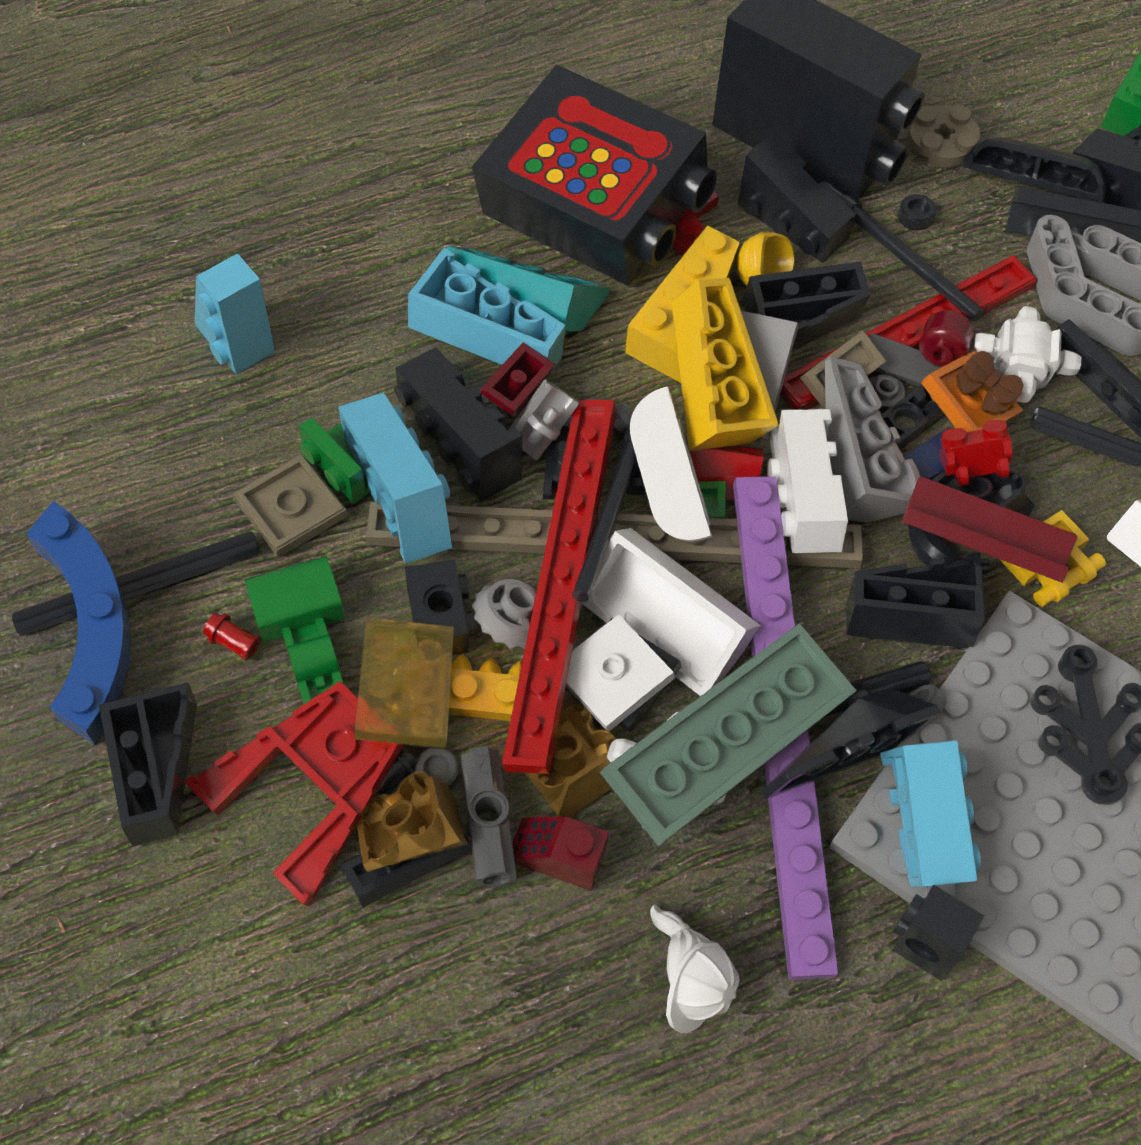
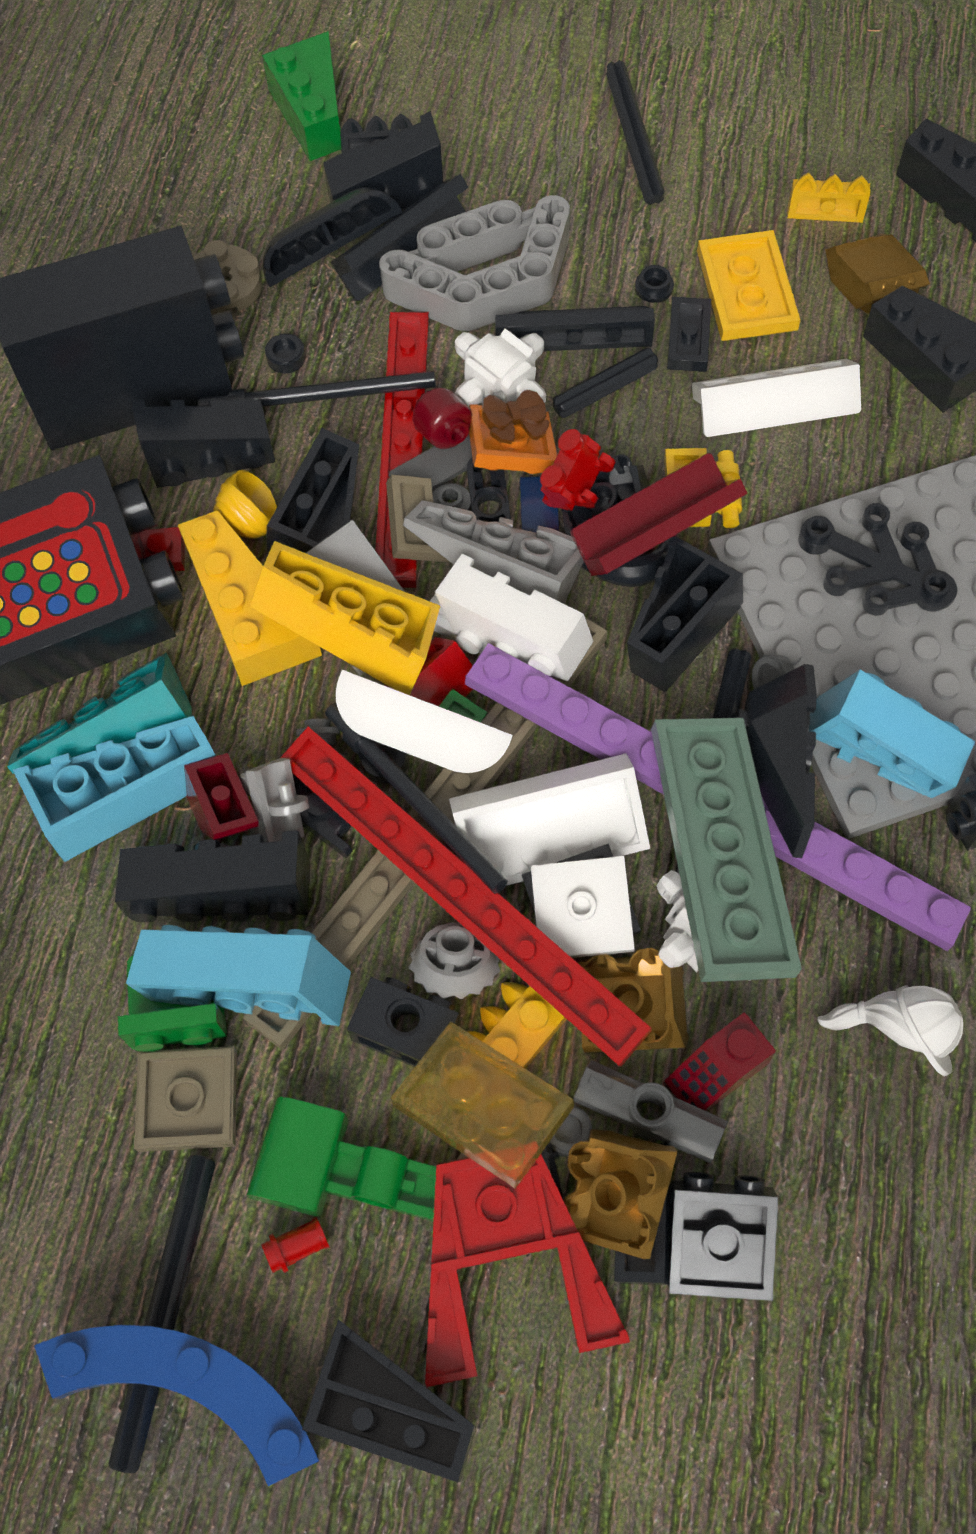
camera: 50 degrees left, 5 degrees up
none -> plate [668,1172,778,1301]

